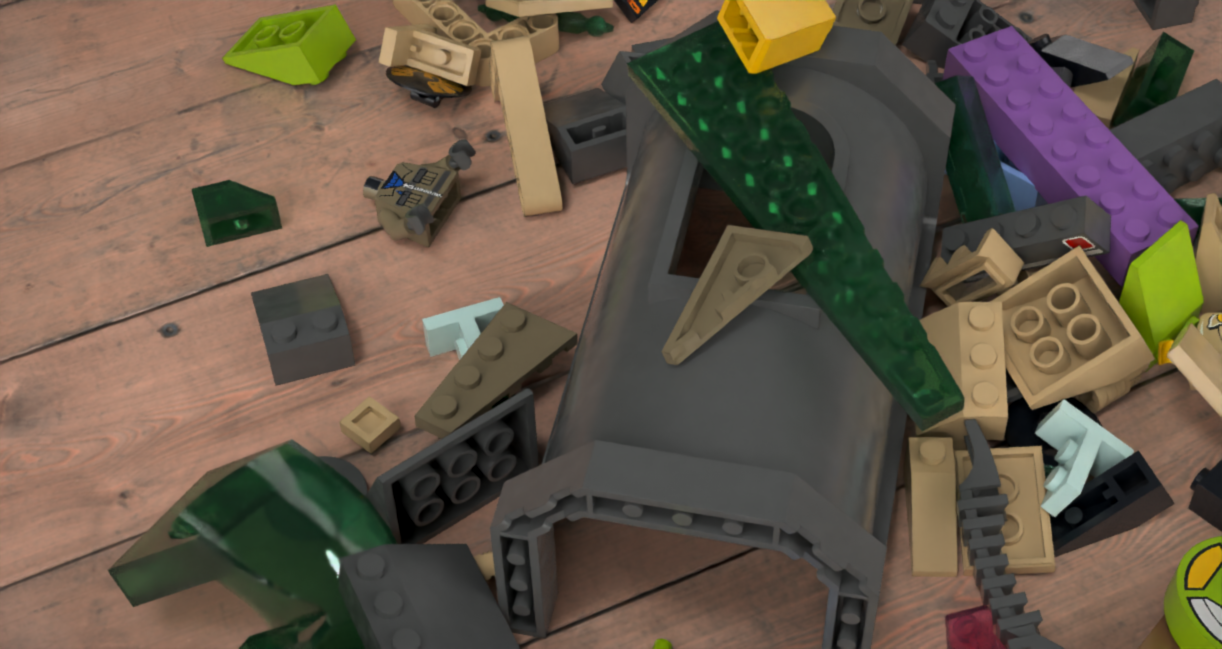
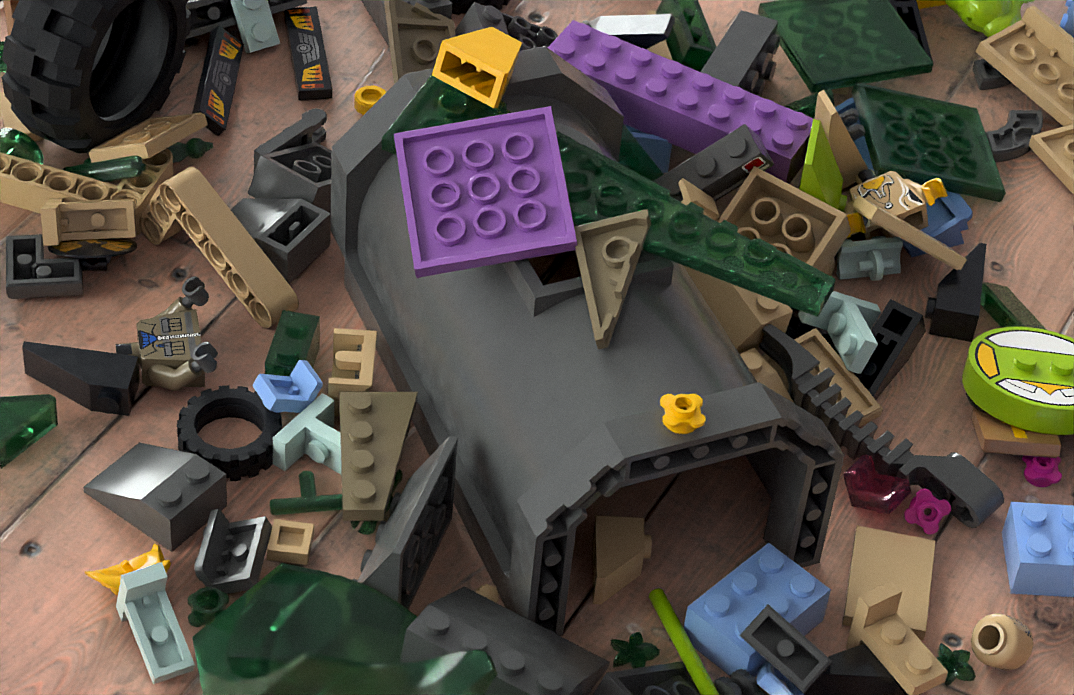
camera: 40 degrees left, 5 degrees down
none -> dark grey brick [6,234,83,299]
none -> black slope [22,341,140,416]
none -> clear green axle [63,155,146,182]
none -> yellow hat [84,544,171,595]
none -> light aqua bracket [116,562,195,684]
none -> black tyre [177,385,282,481]
none -> clear green plate [188,587,230,627]
none -> dark grey bracket [194,509,272,596]
none -> light blue bracket [252,360,323,413]
none -> clear green brick [265,310,320,376]
none -> clear green piece [270,471,342,515]
none -> tan window [328,328,377,416]
none -> medium lavender plate [394,106,577,278]
none -> tan slope [592,515,652,604]
none -> yellow plate [660,394,706,434]
none -> light aqua hips [836,236,903,281]

